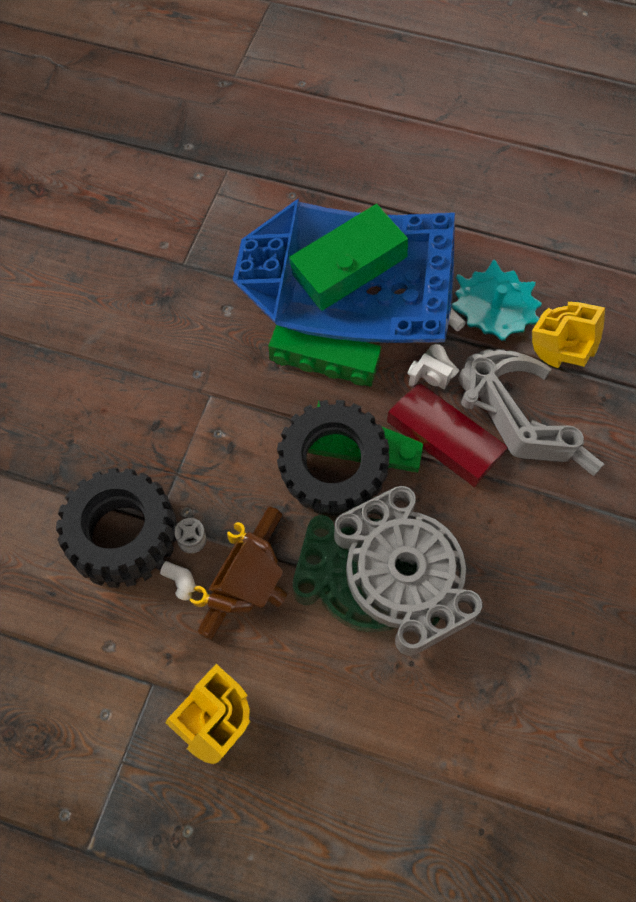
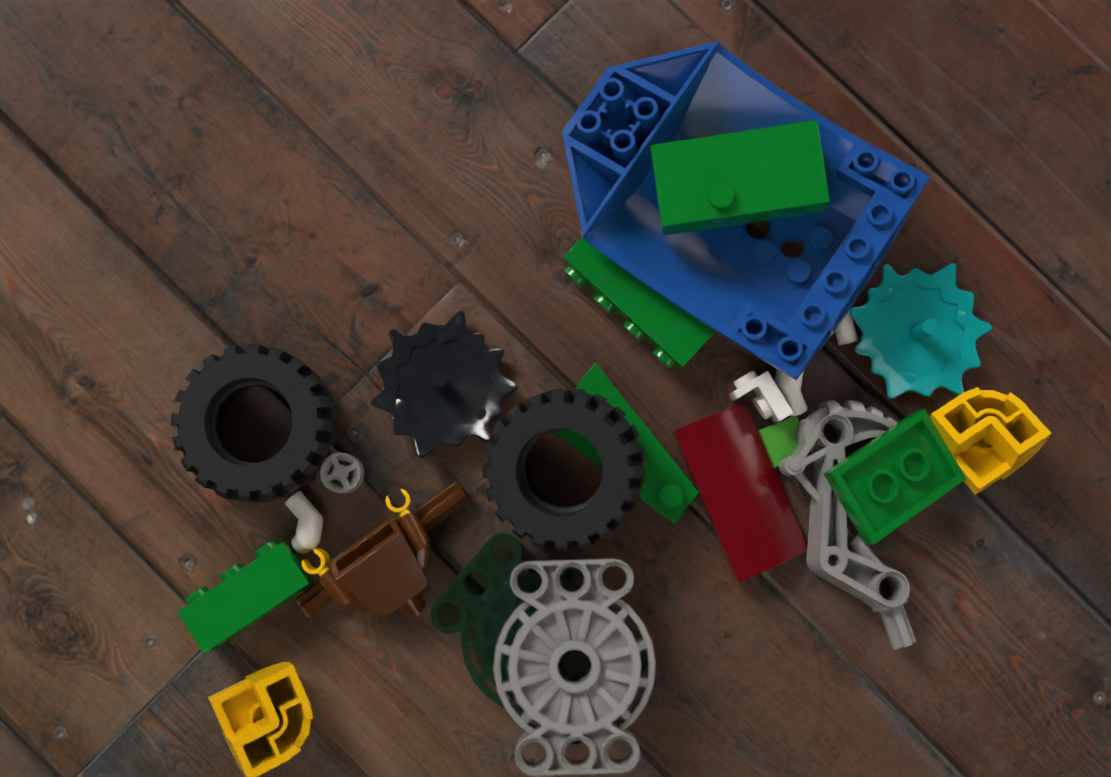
camera: 25 degrees right, 20 degrees up
none -> green brick [177,540,316,654]
none -> black piece [370,311,518,458]
none -> bright green tile [758,416,799,468]
none -> green plate [823,409,967,545]

